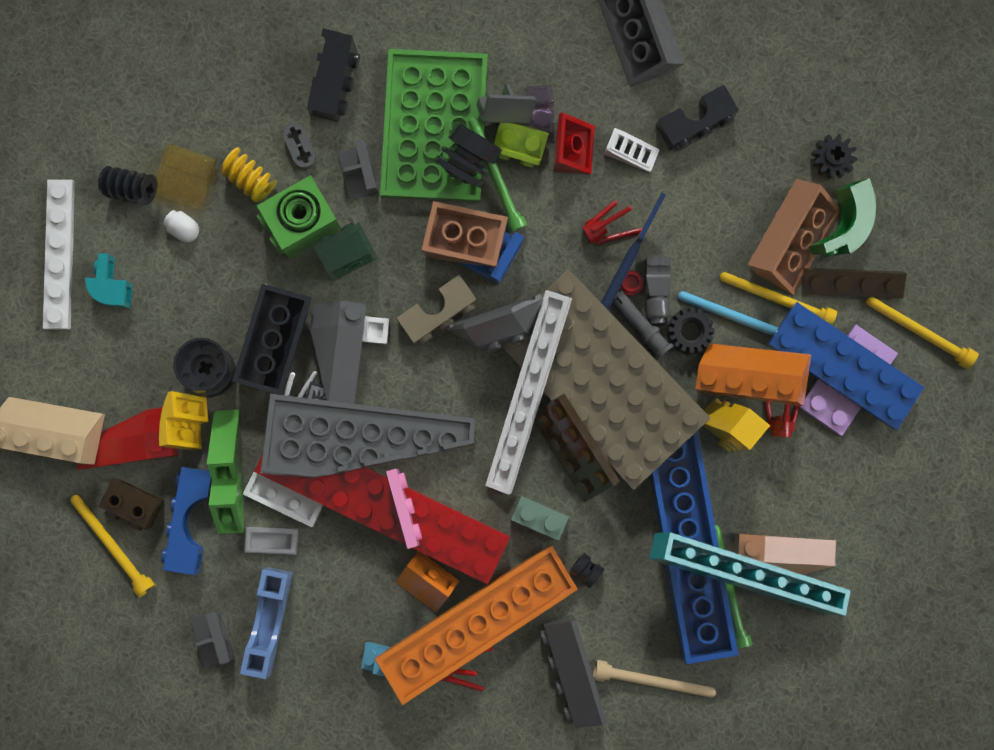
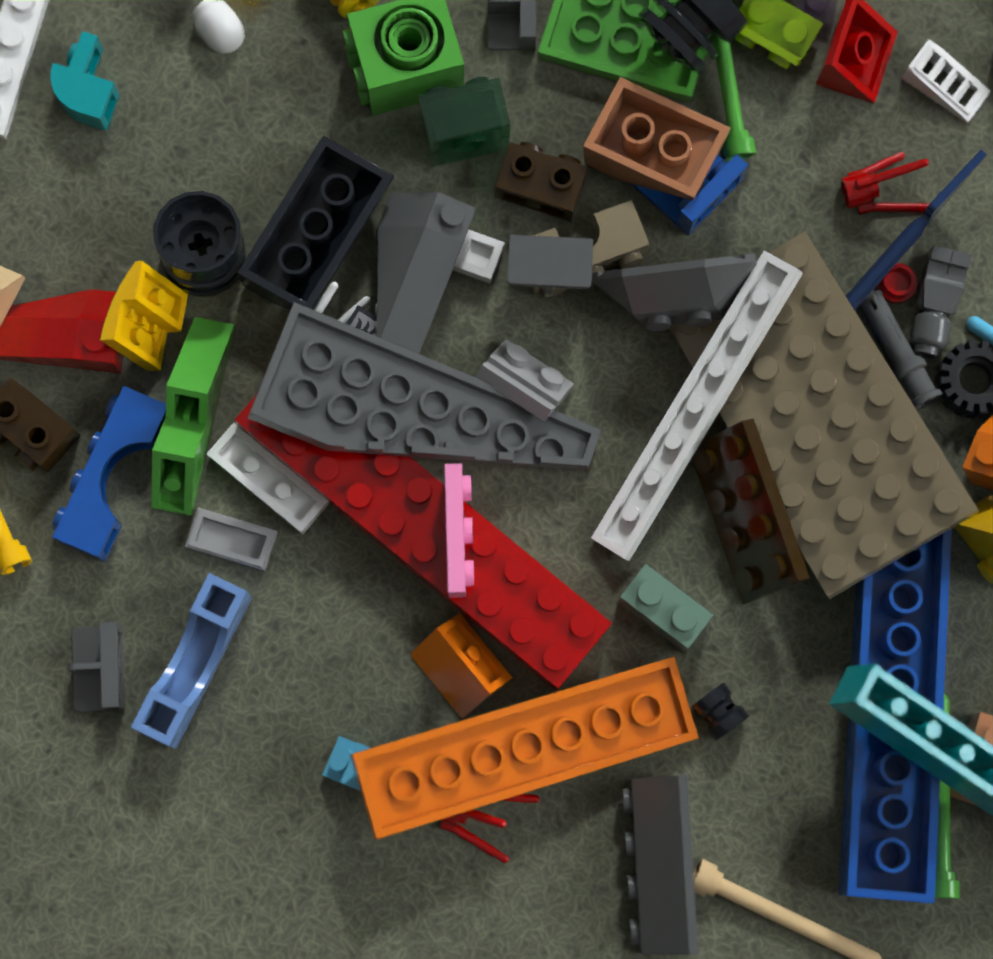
camera: 15 degrees right, 5 degrees down
none -> light grey plate [476,339,574,422]
none -> dark brown brick [495,142,588,222]
none -> dark grey panel [507,235,593,295]

